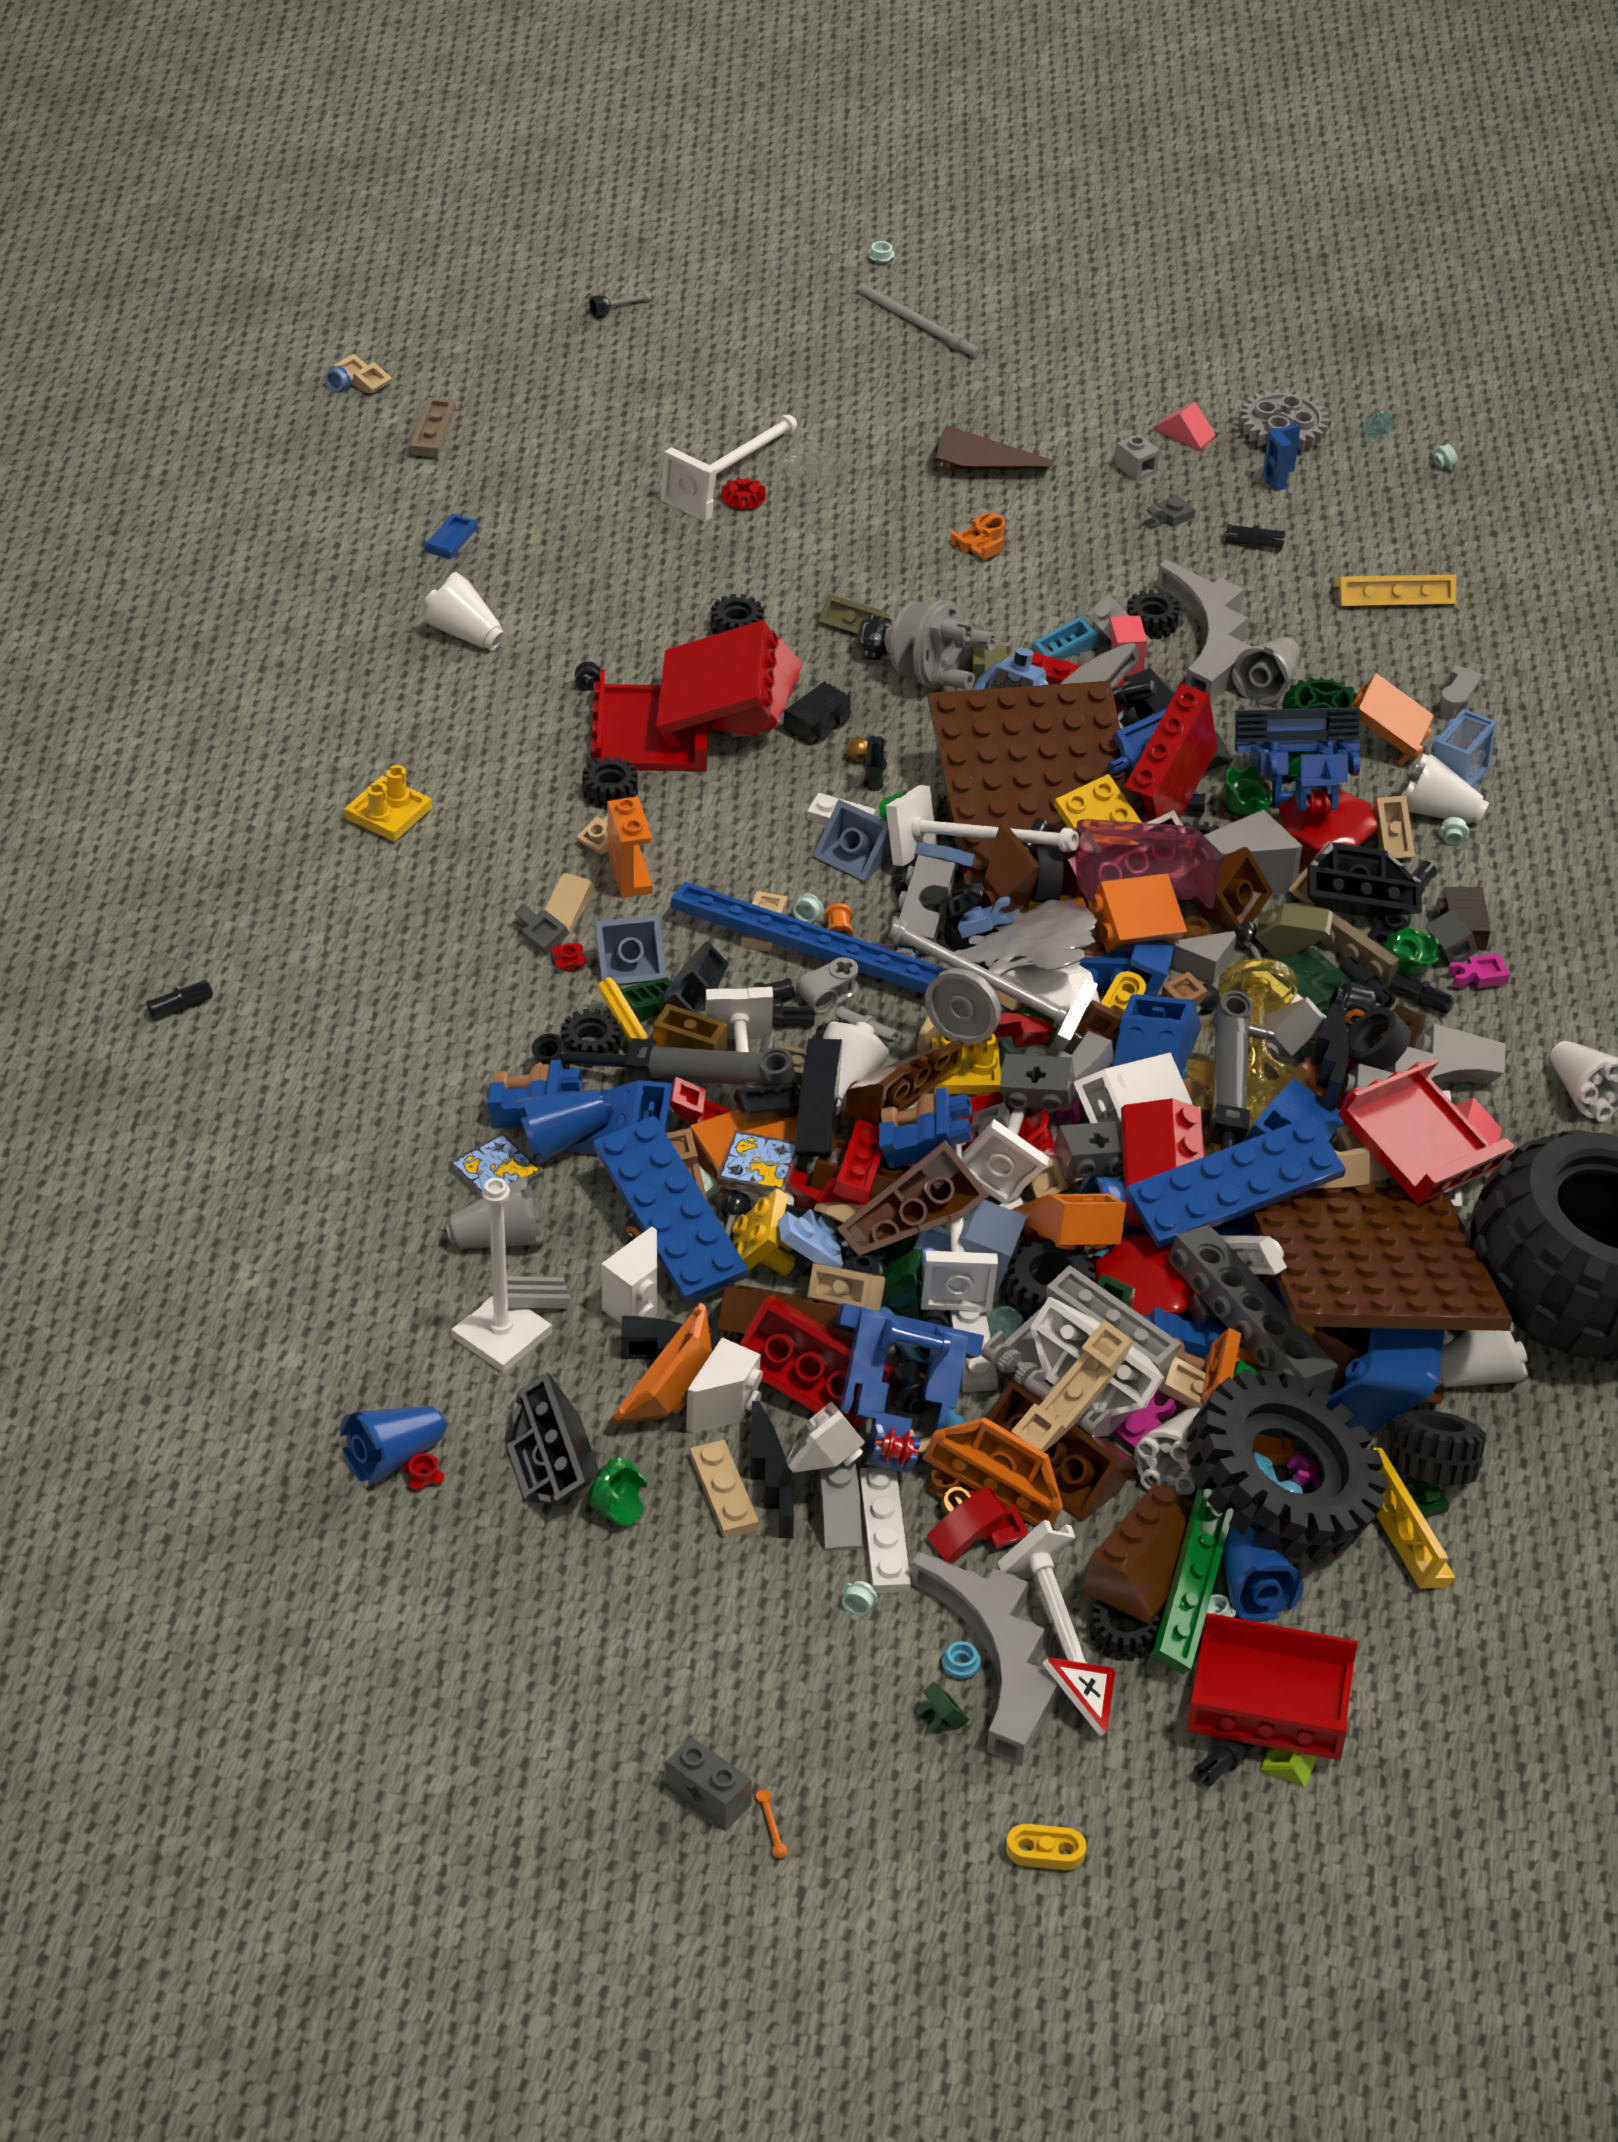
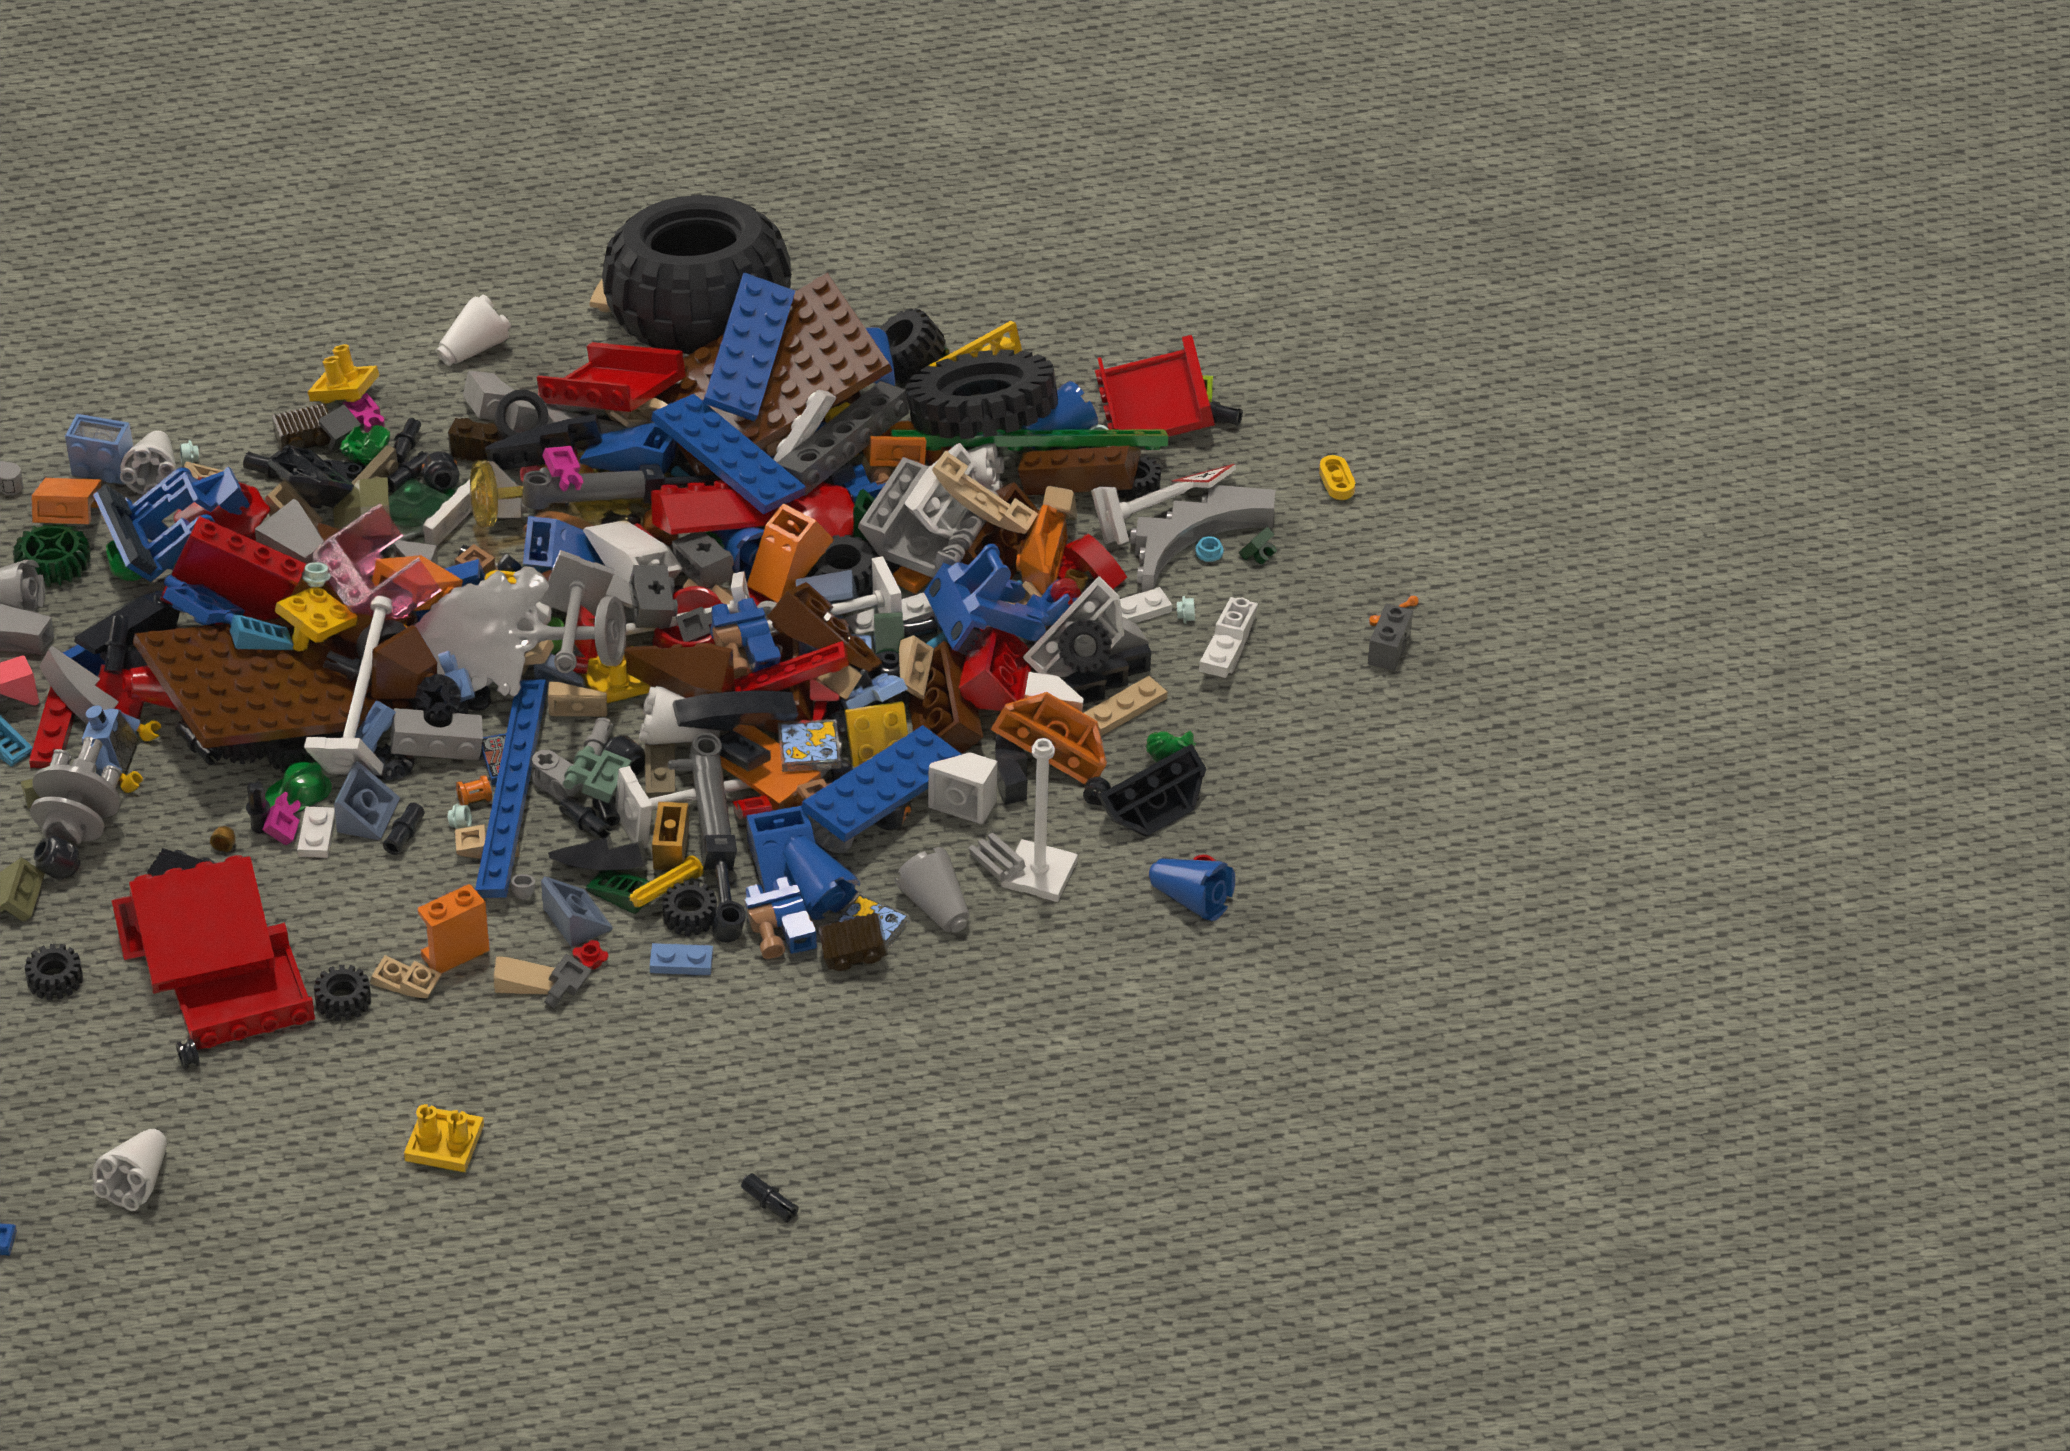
camera: 110 degrees left, 0 degrees up
none -> dark azure slope [230,615,293,650]
none -> dark pink plate [263,792,301,845]
none -> light aqua plate [302,563,331,587]
none -> yellow plate [308,344,379,404]
none -> black pin [383,802,425,855]
none -> light grey hinge [511,874,535,900]
none -> dark pink plate [542,446,583,492]
none -> sand green plate [563,746,632,803]
none -> medium blue plate [650,943,713,975]
none -> blue plate [703,273,795,422]
none -> dark brown brick [819,913,888,971]
none -> tan slope [1043,486,1077,520]
none -> black tyre [1058,619,1112,673]
none -> black bush [1083,777,1111,805]
none -> white slope [1199,597,1258,678]

